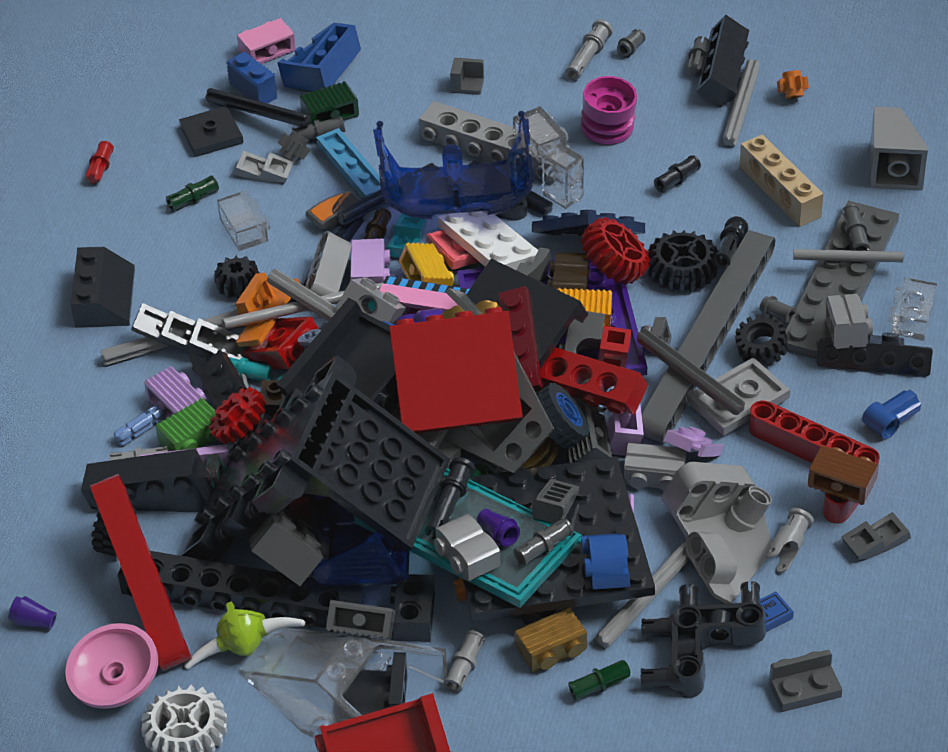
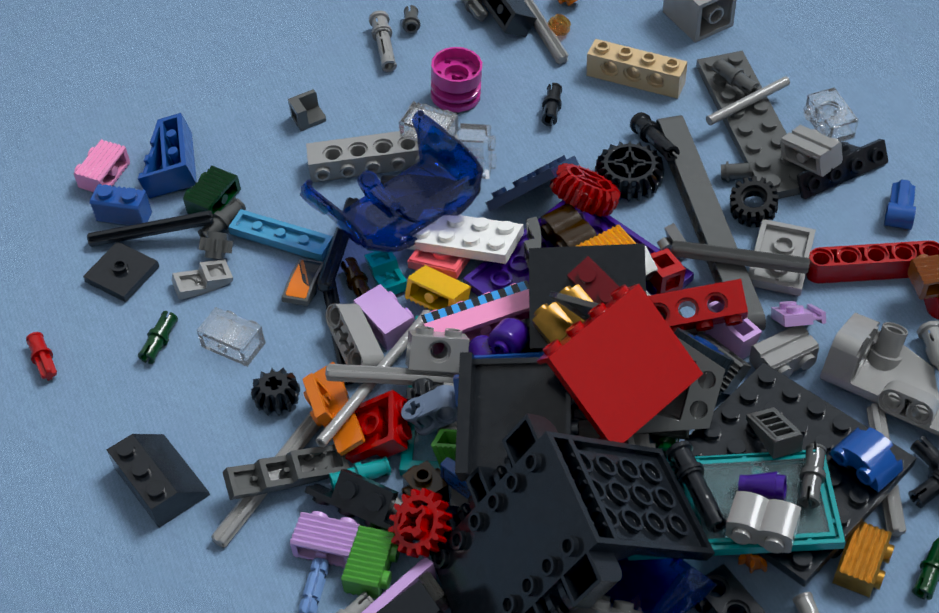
camera: 35 degrees left, 5 degrees up
none -> clear orange plate [548,14,571,36]

